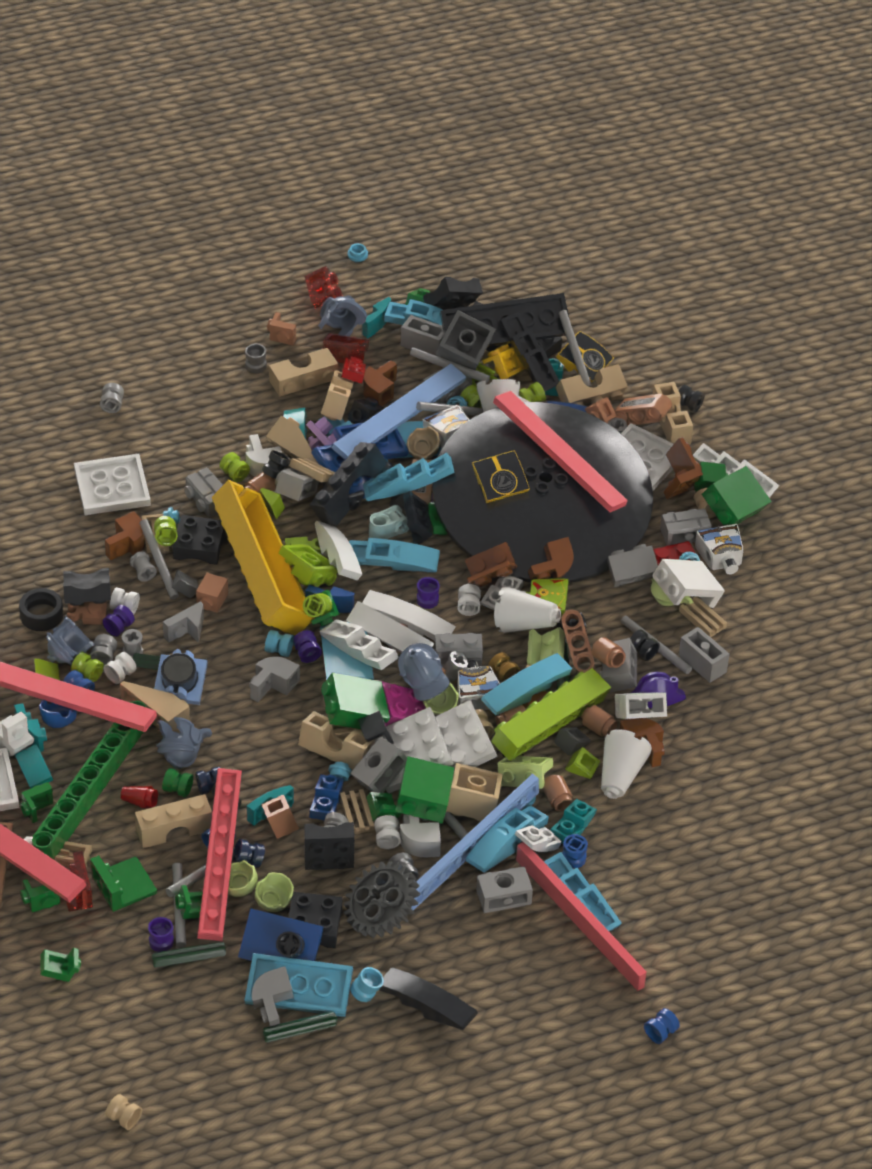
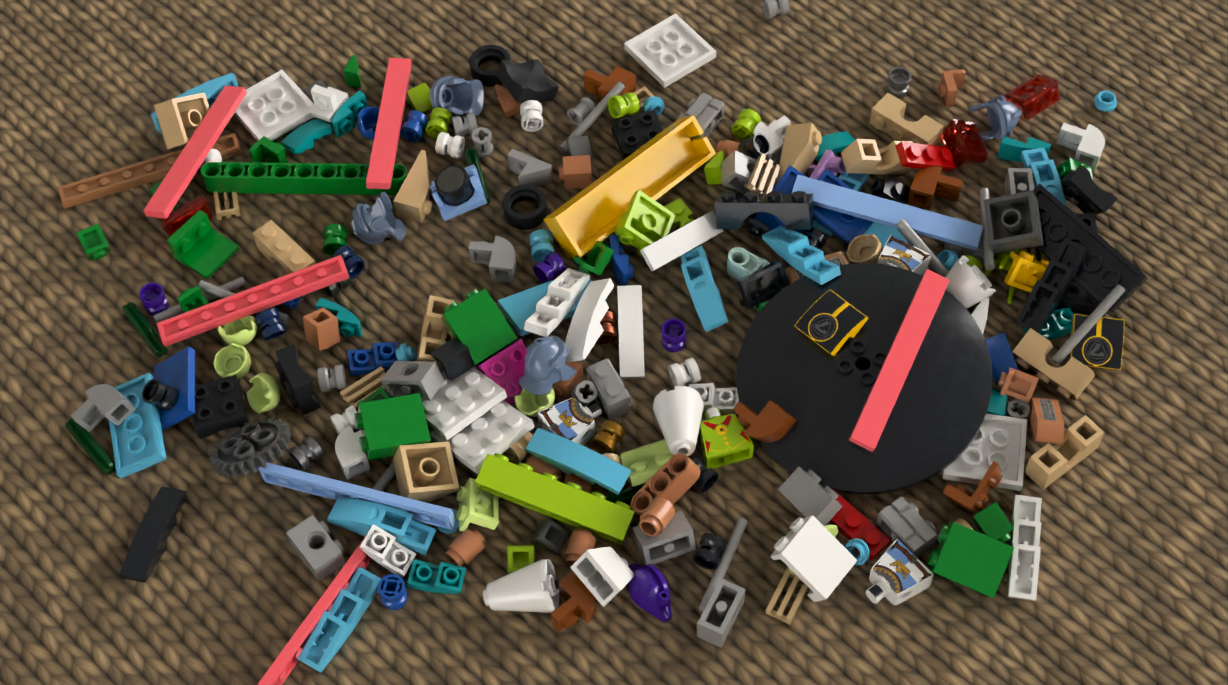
camera: 70 degrees right, 10 degrees up
dark purple wheel [102,605,135,637] -> none
red cone [121,786,159,809] -> none
lime wheel [303,593,332,618] -> none
medium azure wheel [350,967,384,1002] -> none
dark orange bracket [465,542,517,587] -> none
lime wheel [518,382,546,402] -> none
black wheel [679,384,705,412] -> none
none -> yellowish green hair [246,373,281,414]
none -> black tyre [503,184,547,230]
none -> white brick [1056,123,1105,172]

